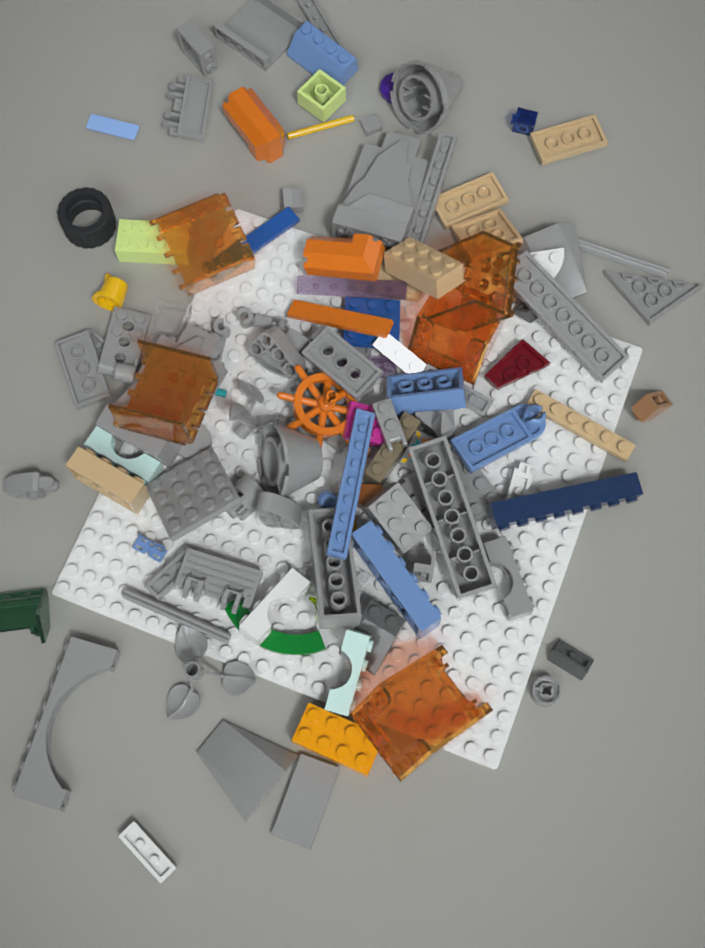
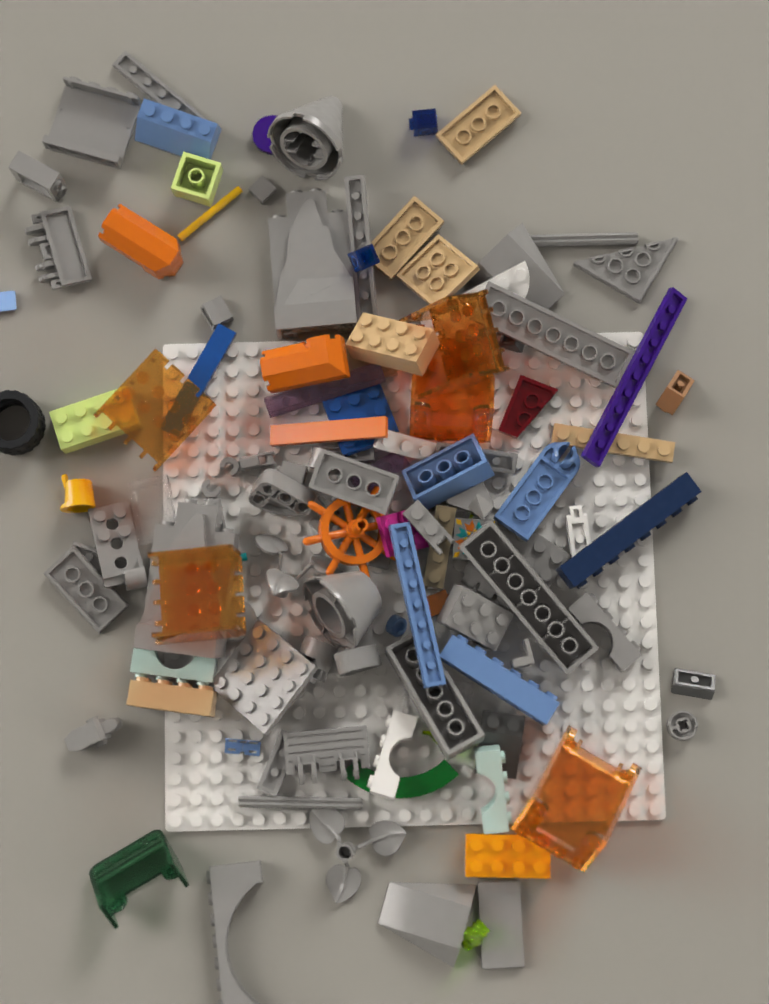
camera: 20 degrees left, 10 degrees up
none -> clear blue brick [347,244,380,272]
none -> clear neon green animal [461,919,490,951]
none -> dark purple plate [581,287,687,467]

